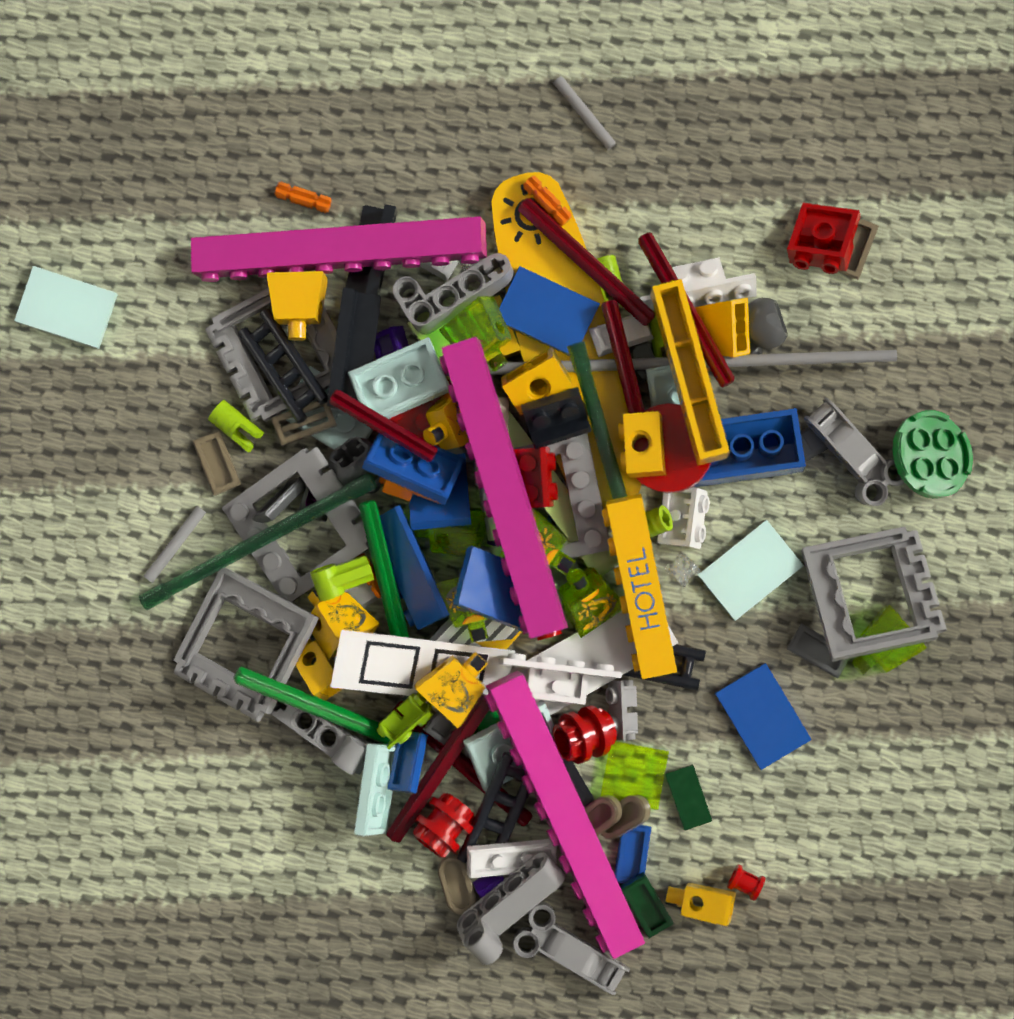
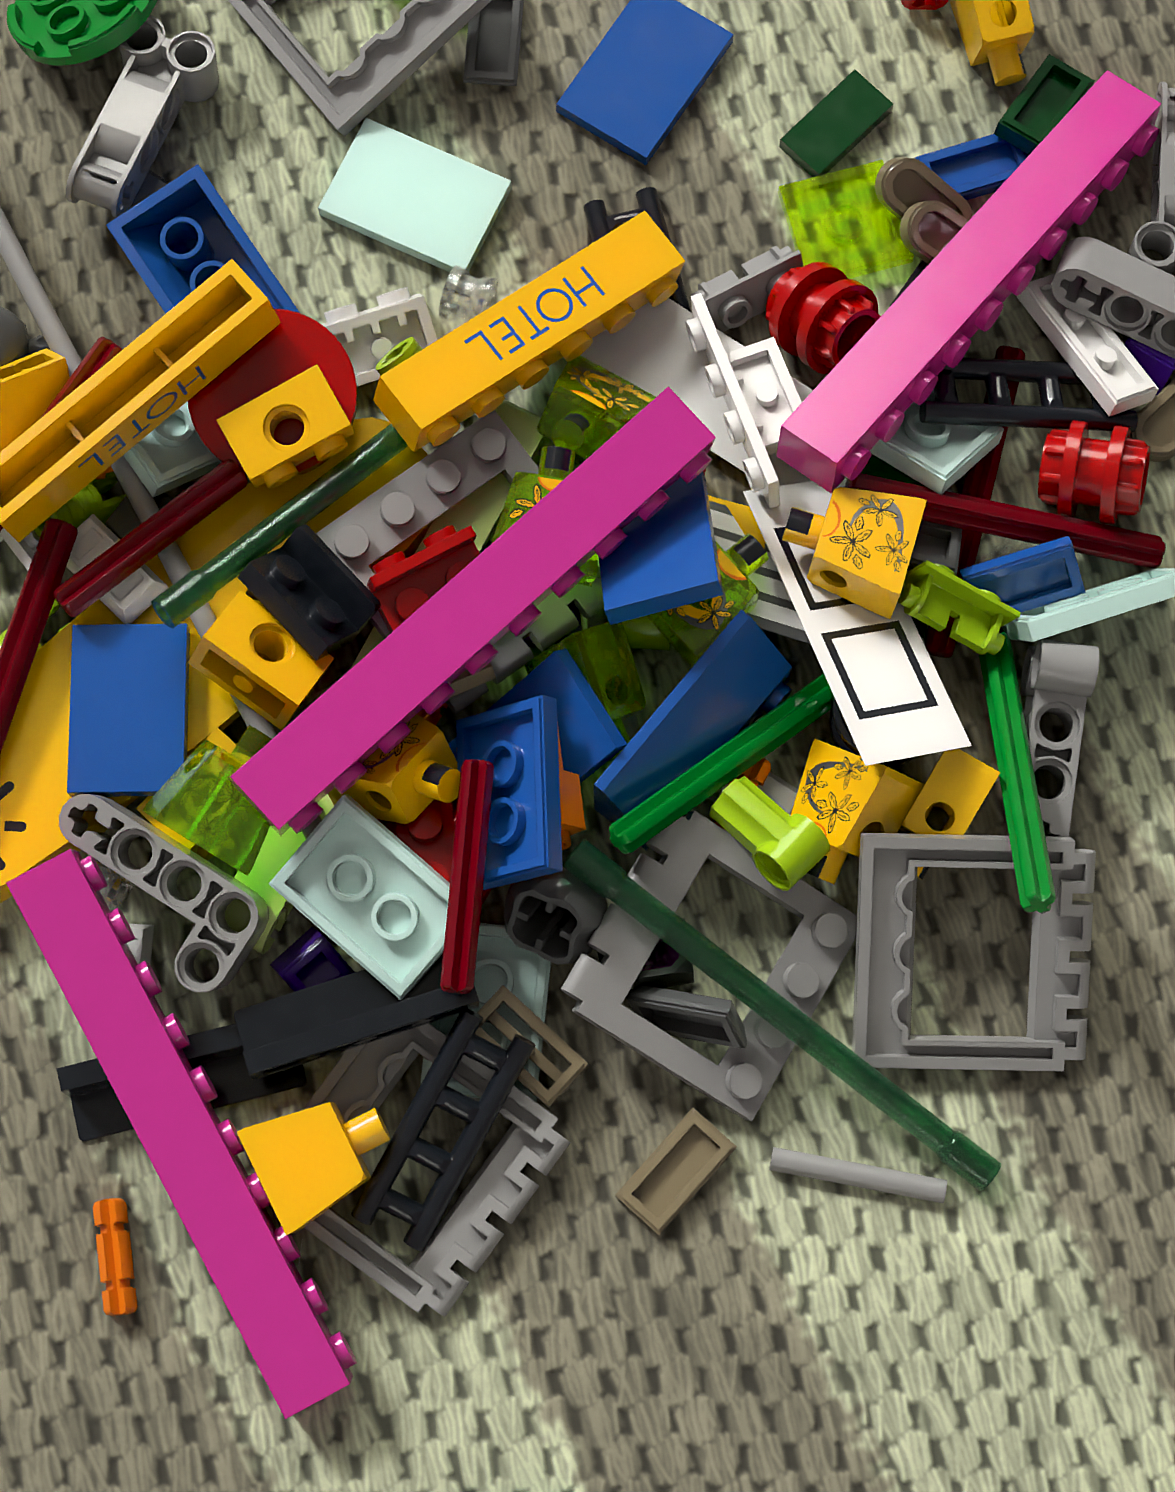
camera: 115 degrees left, 10 degrees down
lime hinge [208,400,264,453] -> none

